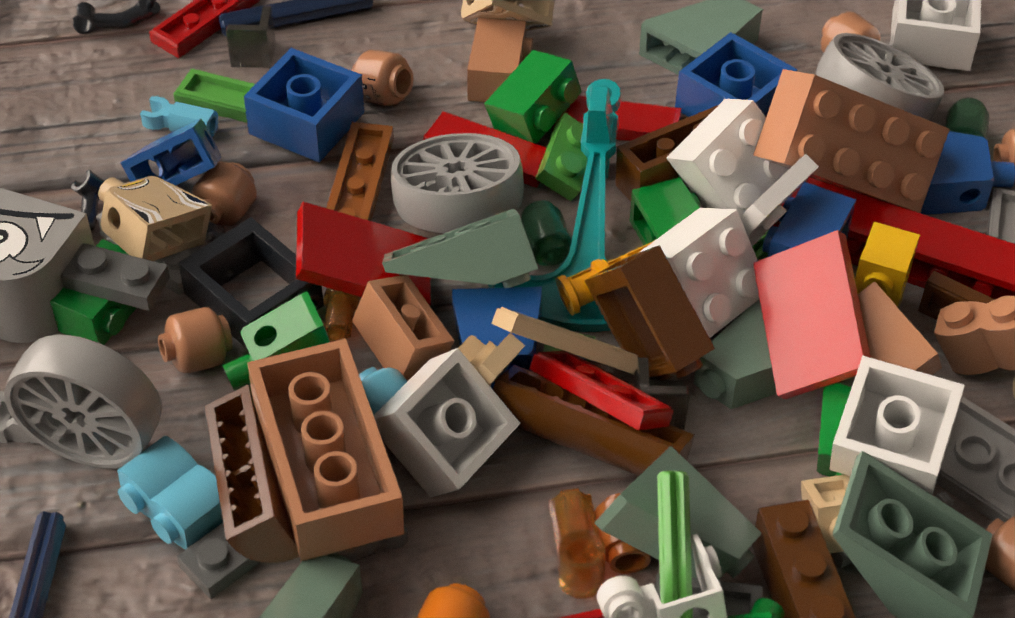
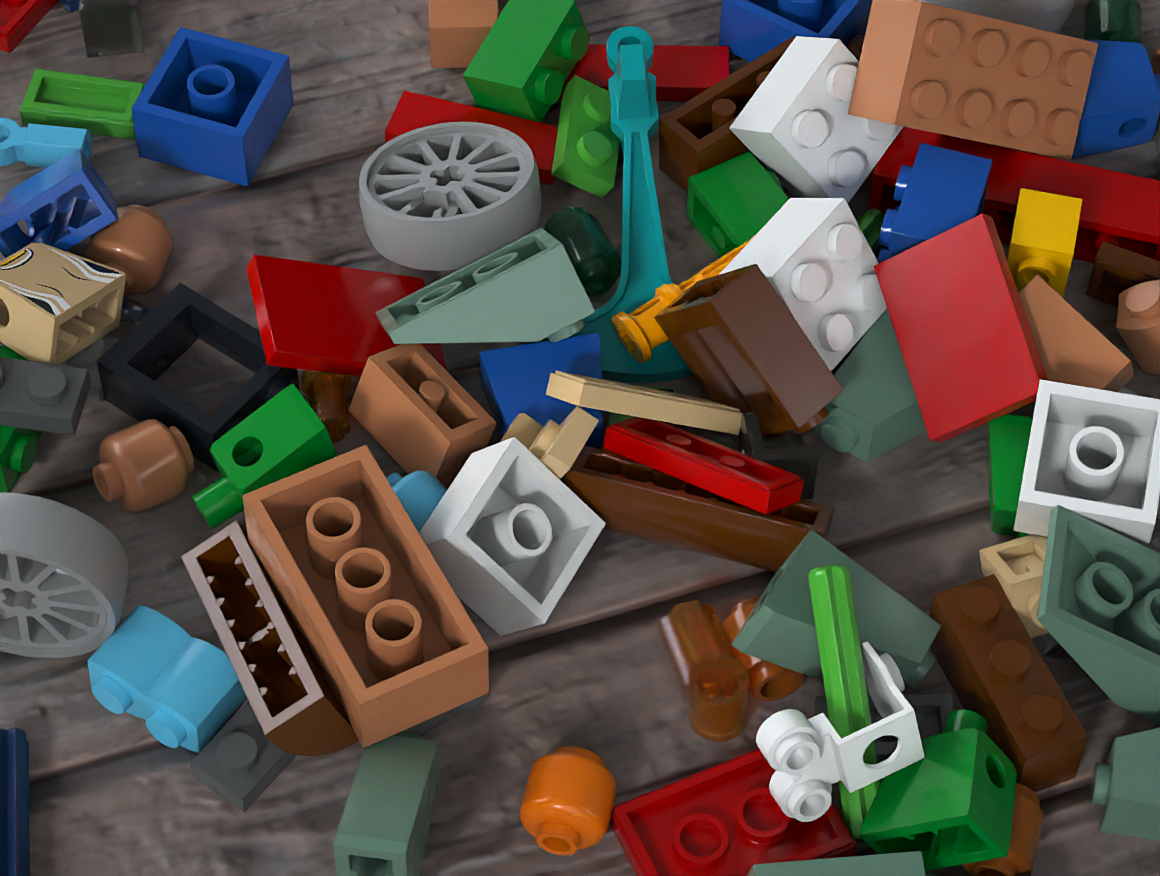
camera: 10 degrees left, 5 degrees up
dark orange plate [326,122,394,221] -> none
nougat head [351,50,414,106] -> none
white wing [740,154,819,247] -> none

